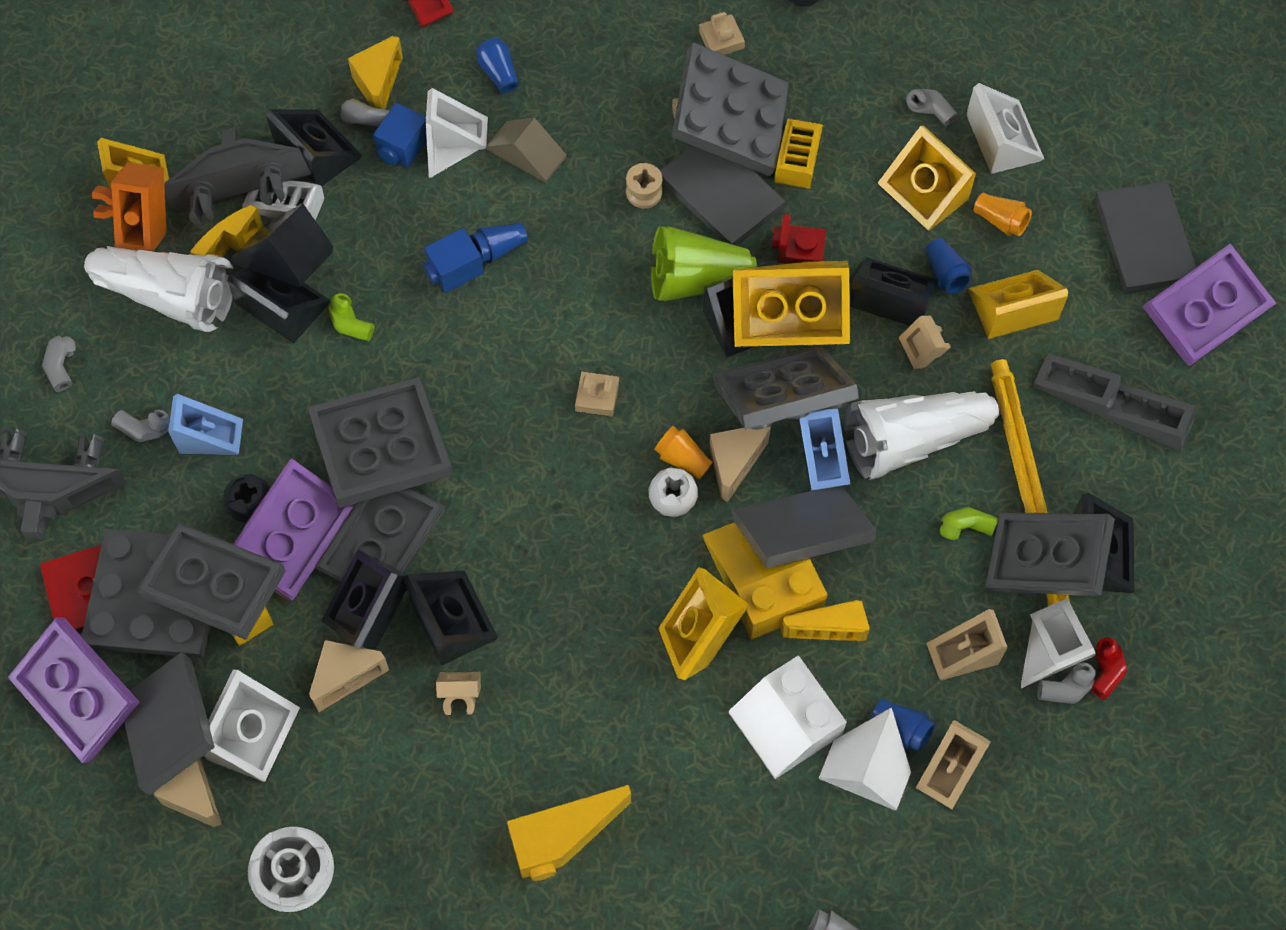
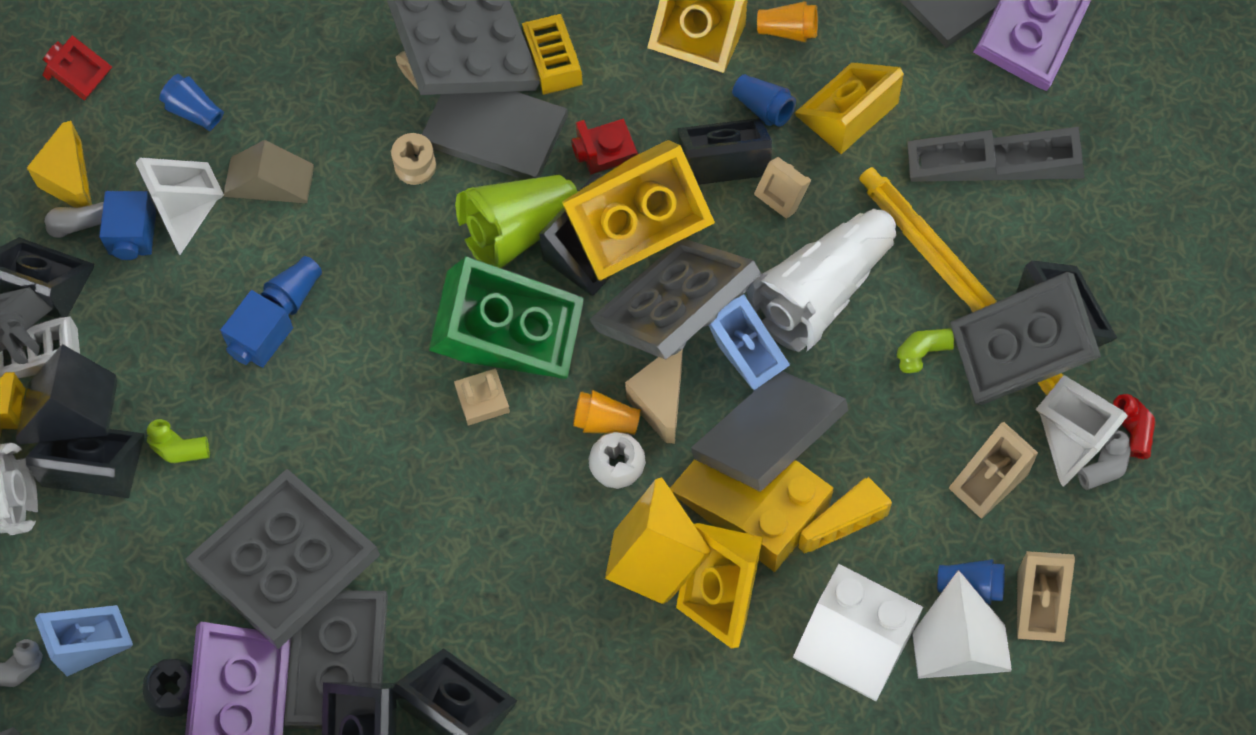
camera: 25 degrees left, 0 degrees up
none -> green slope [429,256,584,379]
none -> yellow slope [605,477,712,604]

